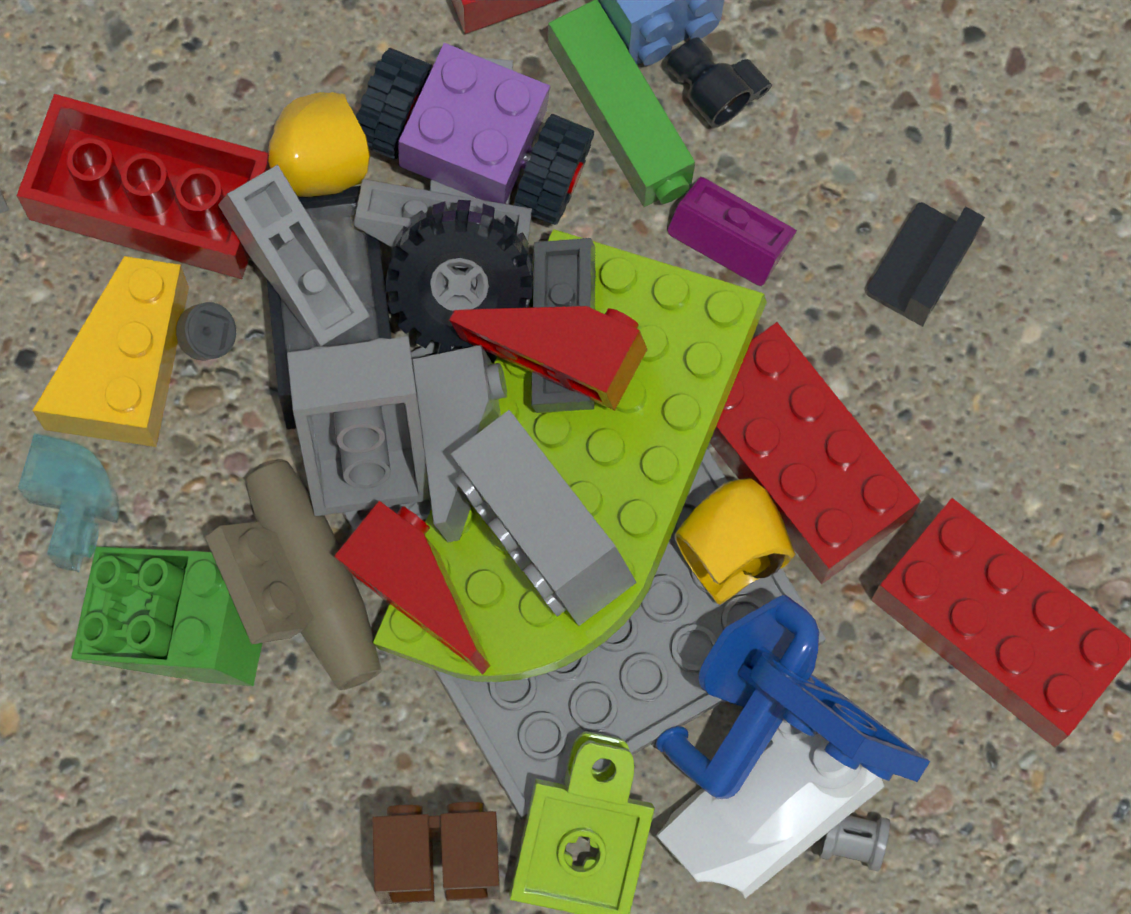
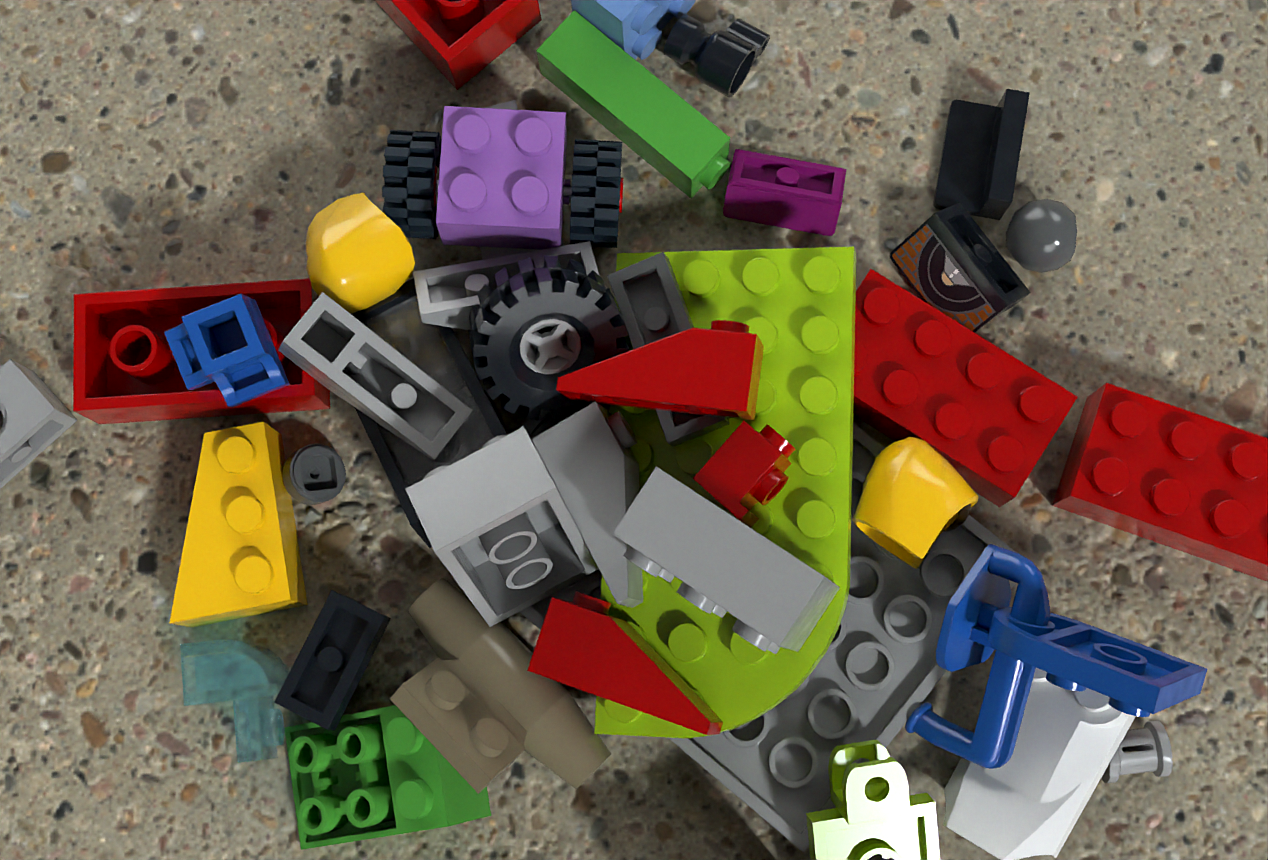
camera: 10 degrees left, 5 degrees up
none -> blue brick [164,294,290,407]
none -> black panel [274,590,391,731]
none -> red brick [693,421,796,528]
none -> panel [890,203,1031,333]
none -> dark grey piece [1006,199,1077,273]

